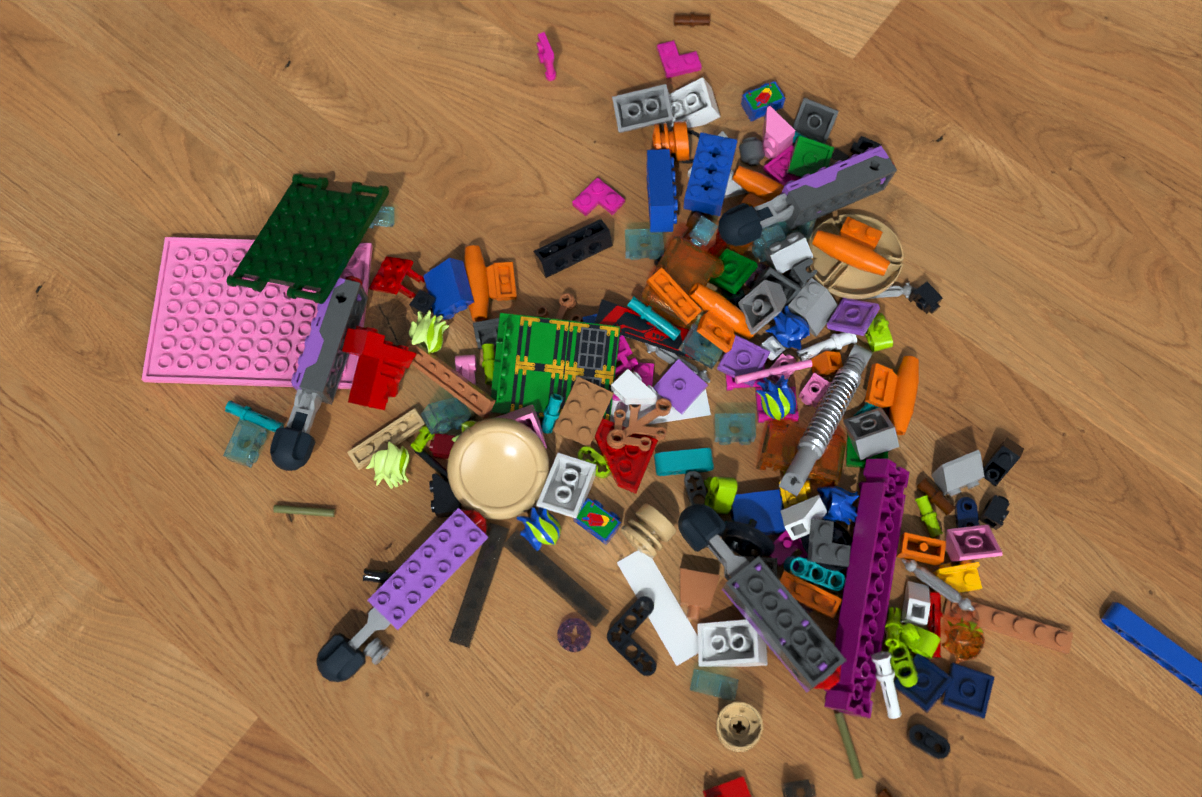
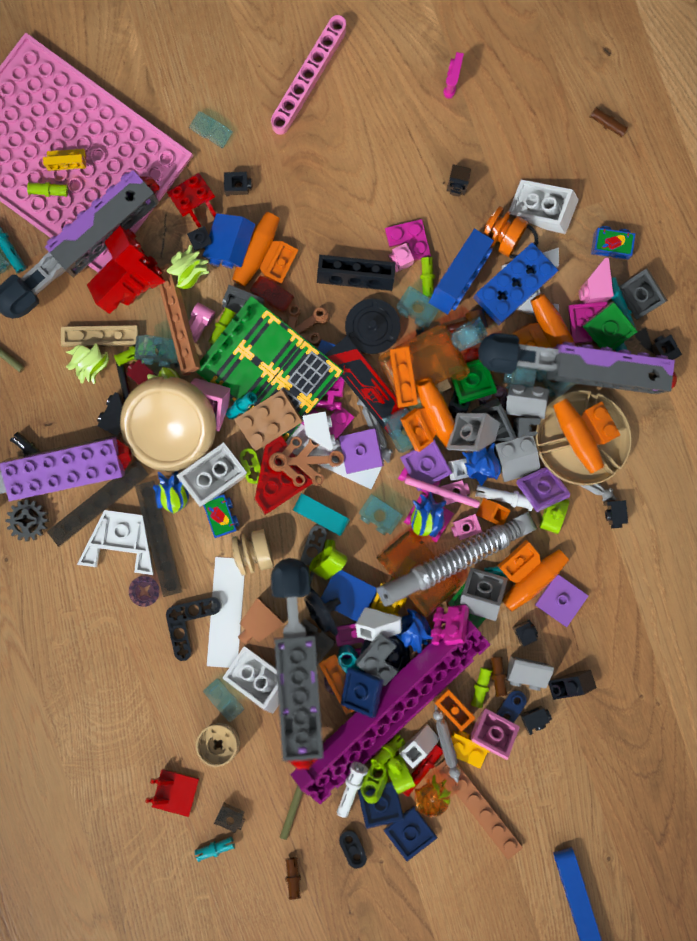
camera: 30 degrees right, 15 degrees up
dark green plate [226,173,389,304] -> none
light grey slope [612,84,673,133] -> none
teal pin [627,296,681,341] -> none
dark pink plate [657,41,701,78] -> none
dark grey head [739,137,765,166] -> none
none -> dark grey gear [5,500,49,542]
none -> lime pin [27,182,68,197]
none -> yellow bracket [43,149,87,171]
none -> white wing [77,510,154,575]
none -> black brick [224,172,252,196]
none -> clear red slope [250,275,294,312]
none -> bright pink beam [271,15,346,135]
none -> dark blue plate [340,667,384,718]
none -> black piece [345,299,400,354]
none -> bright pink brick [388,243,414,272]
none -> lime pin [420,257,435,297]
none -> dark pink plate [431,605,469,645]
none -> black slope [446,164,471,196]
none -> black brick [512,619,538,647]
none -> medium lavender plate [534,575,588,627]

